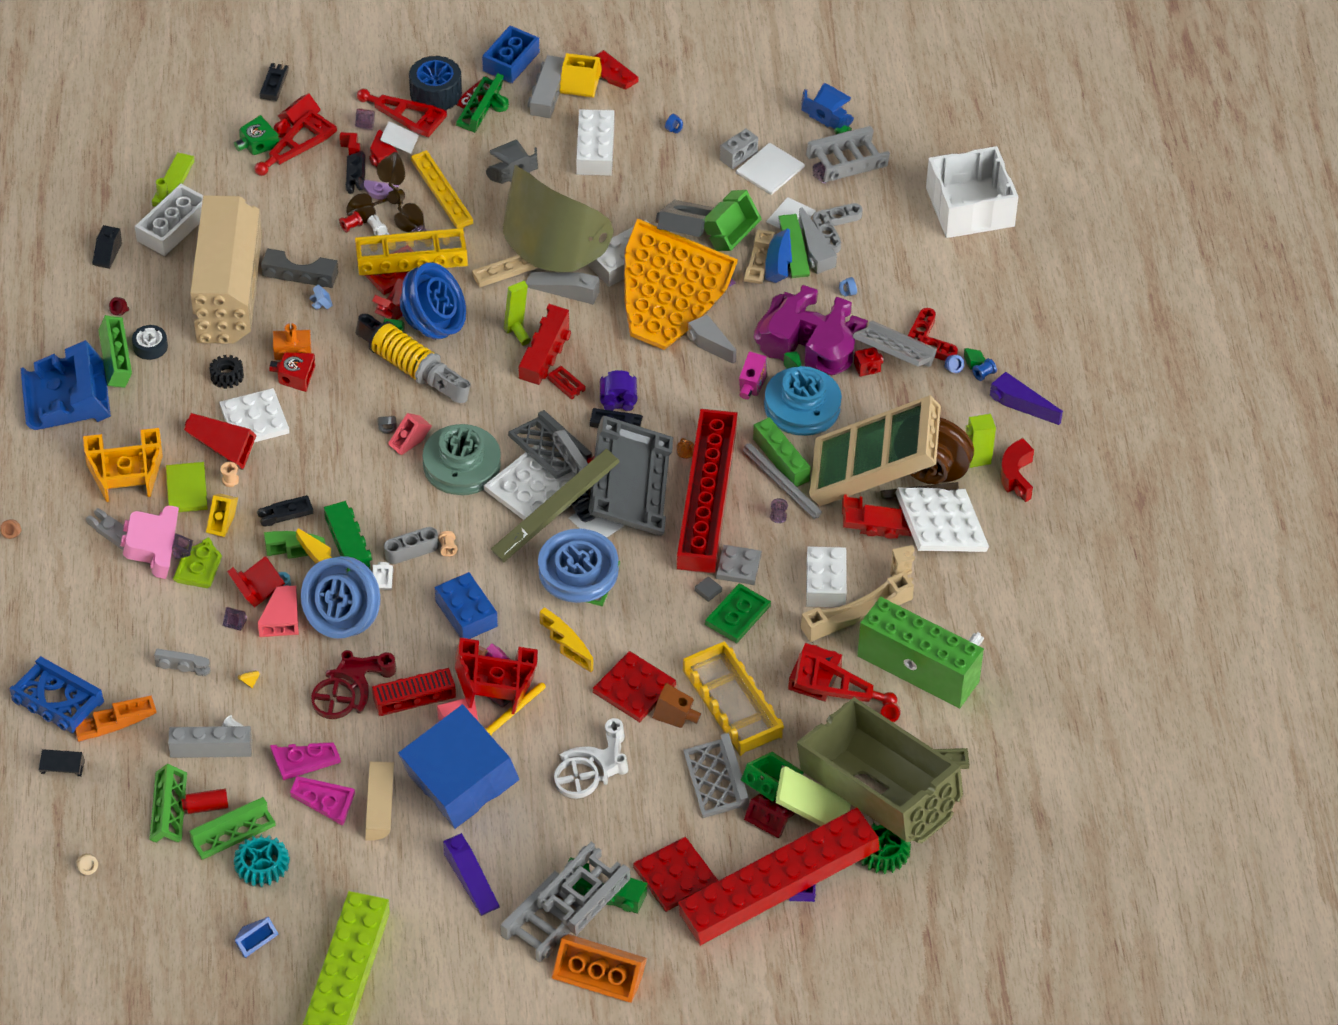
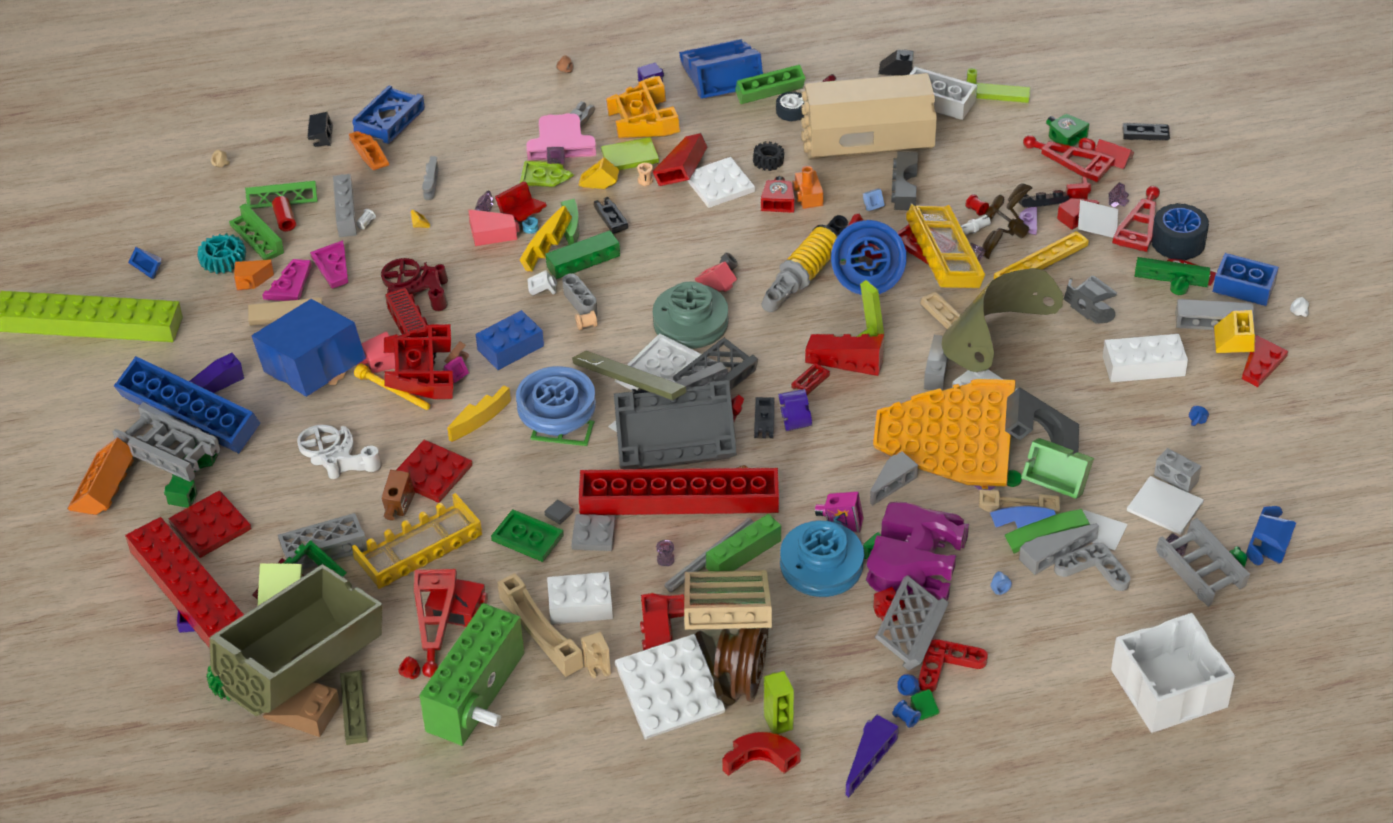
camera: 85 degrees right, 5 degrees down
medium blue wheel [301,556,380,639] -> none
none -> blue brick [114,356,261,454]
none -> orange slope [234,259,274,290]
none -> brick [637,62,664,82]
none -> white tile [1290,297,1309,317]

